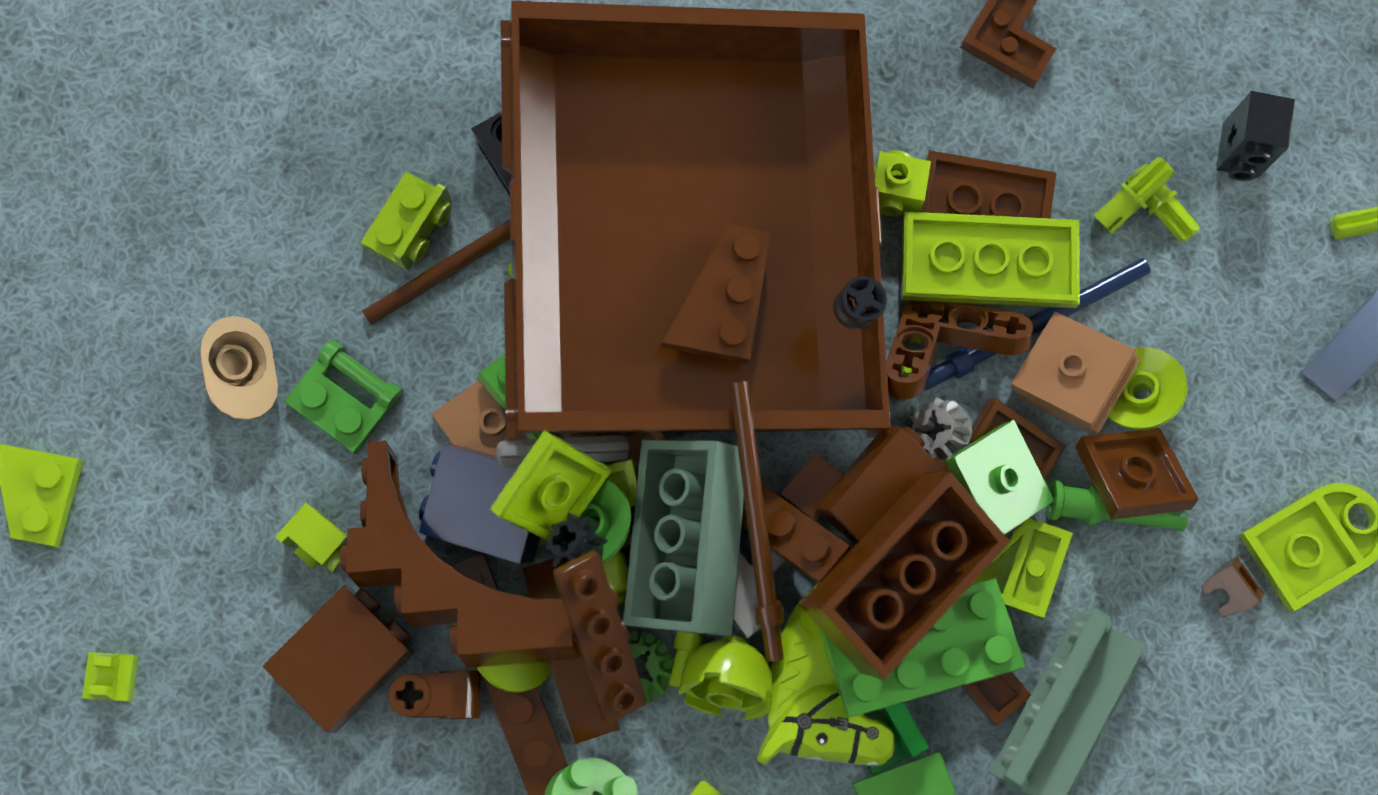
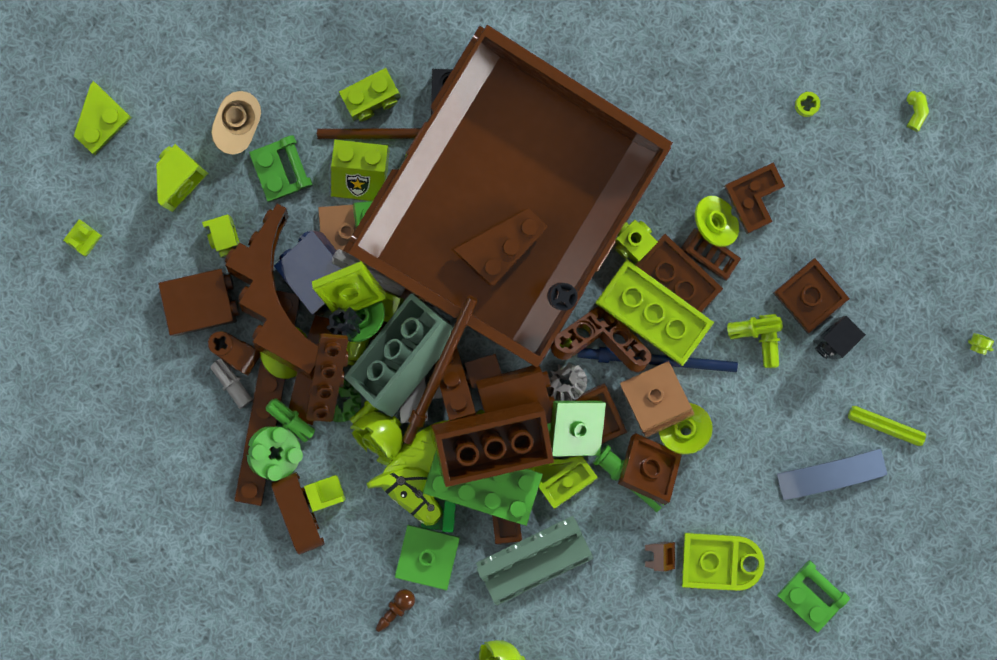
camera: 35 degrees right, 10 degrees up
none -> lime slope [156,144,209,212]
none -> light grey axle [210,359,253,409]
none -> bright green axle [266,398,315,442]
none -> lime slope [331,139,390,201]
none -> reddish brown slope [681,228,741,281]
none -> lime dish [695,196,739,247]
none -> reddish brown plate [773,258,850,334]

